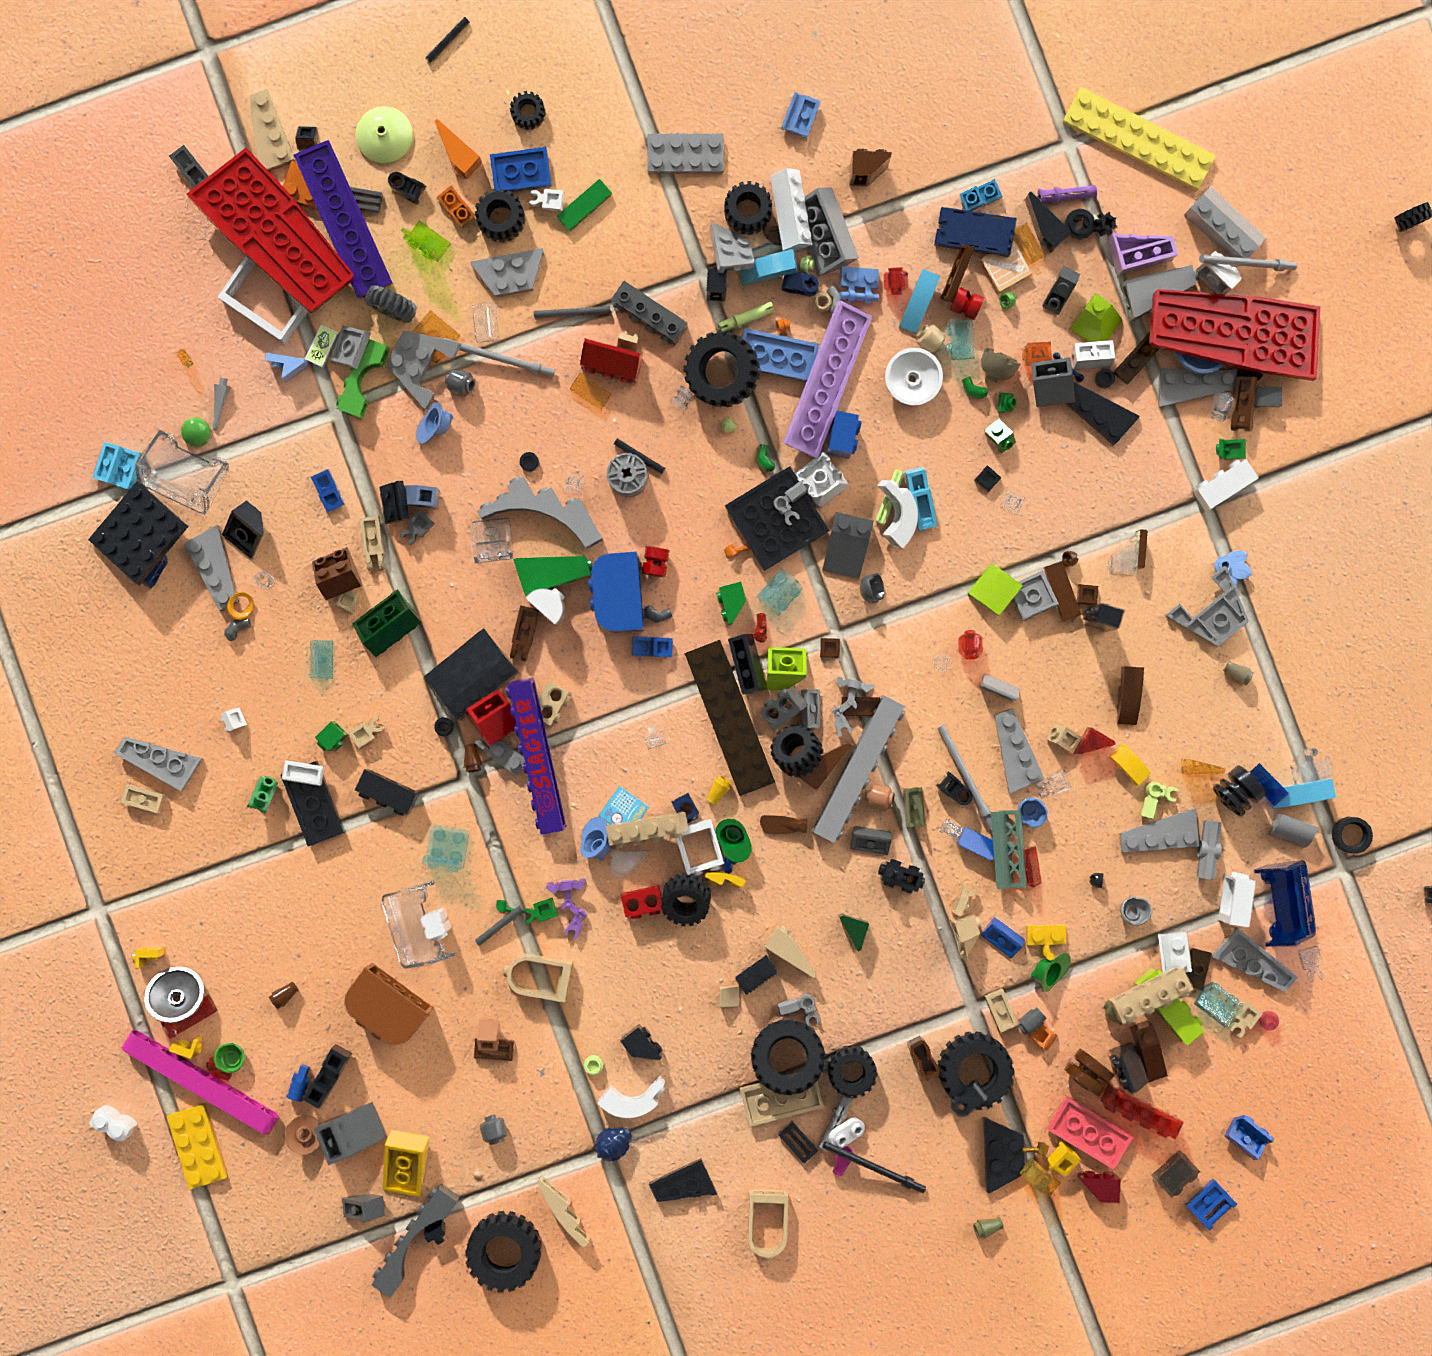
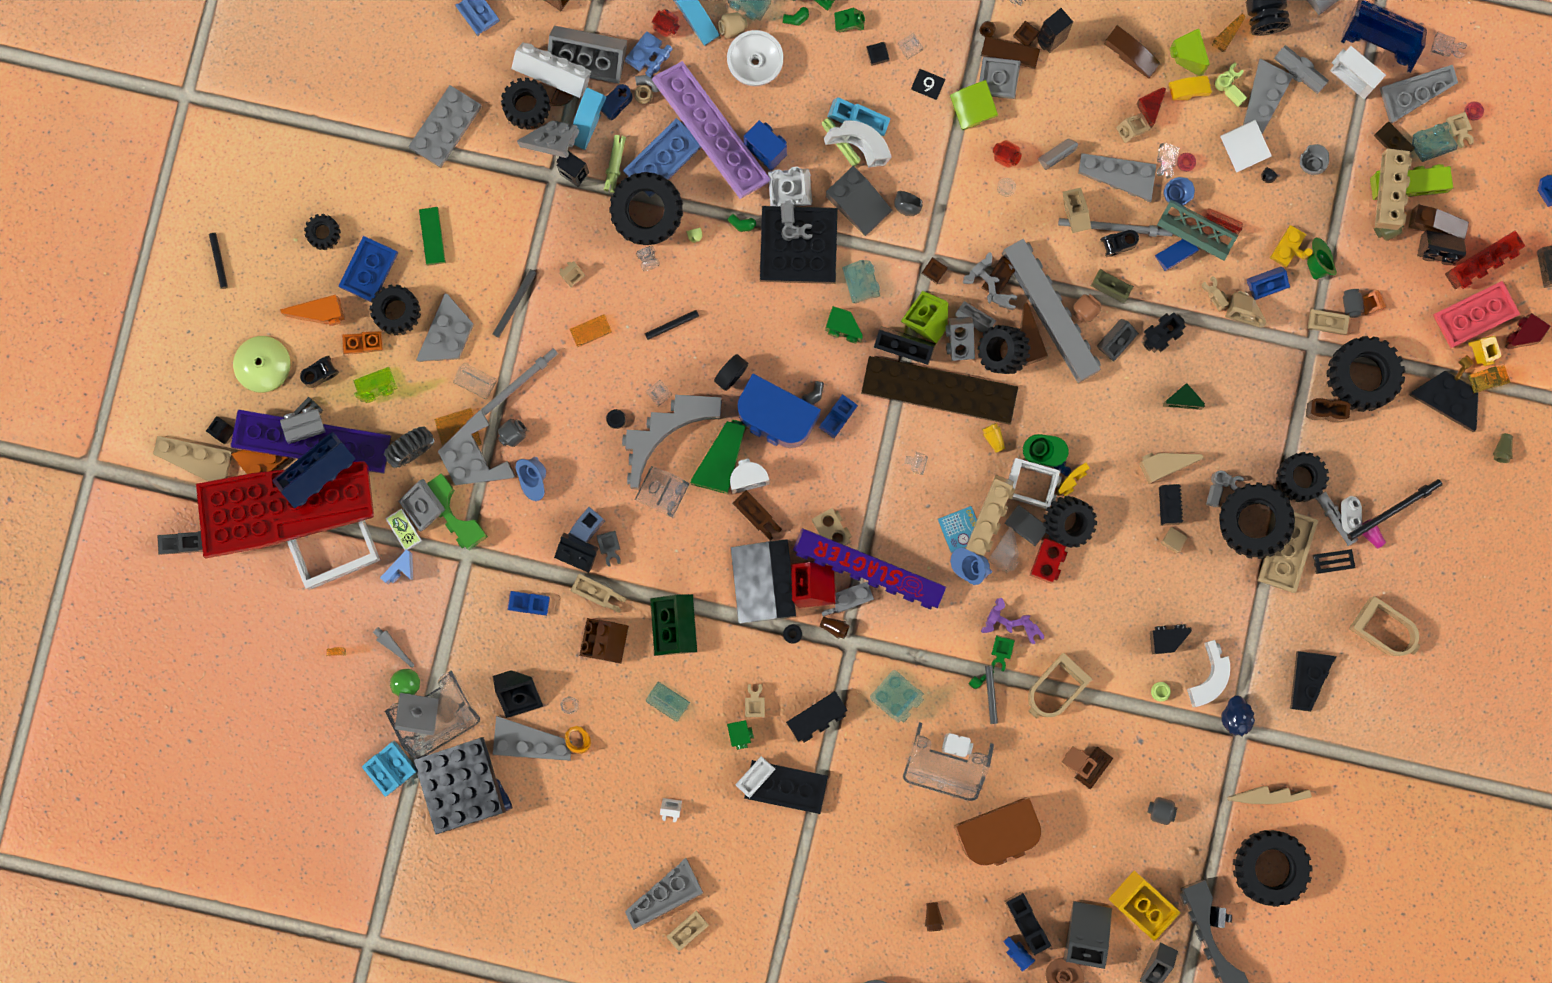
camera: 50 degrees left, 5 degrees down
dark grey arm [224,618,251,641] -> none
green hips [247,776,278,814] -> none
tan tile [335,591,361,613] -> none
white plate [529,189,565,212] -> none
red slope [580,338,642,385] -> none
light grey wheel [607,453,648,497] -> none
dark grey brick [611,281,688,346] -> none
red wheel [642,546,670,577] -> none
dark blue brick [671,792,699,823] -> none
orange hand [724,544,751,557] -> none
clear red arm [754,613,767,643] -> none
reddish brown piece [760,815,807,834] -> none
orange plate [776,317,791,336] -> none
yellowish green plate [800,255,815,274] -> none
clear bush [939,818,964,842] -> none
black piece [951,1080,989,1117] -> none
reddish brown wheel [1064,1048,1115,1097] -> none
white plate [1158,932,1192,973] -> none
none -> dark blue slope [272,431,355,508]
none -> light grey brick [280,407,326,444]
none -> light grey plate [395,693,438,735]
none -> black tyre [714,354,748,391]
none -> black sticker [911,69,945,100]
none -> dark grey slope [1005,505,1047,546]
none -> tan brick [1062,188,1091,233]
none -> lime slope [1170,29,1210,76]
none -> clear pink plate [1177,153,1196,172]
none -> white slope [1220,120,1271,173]

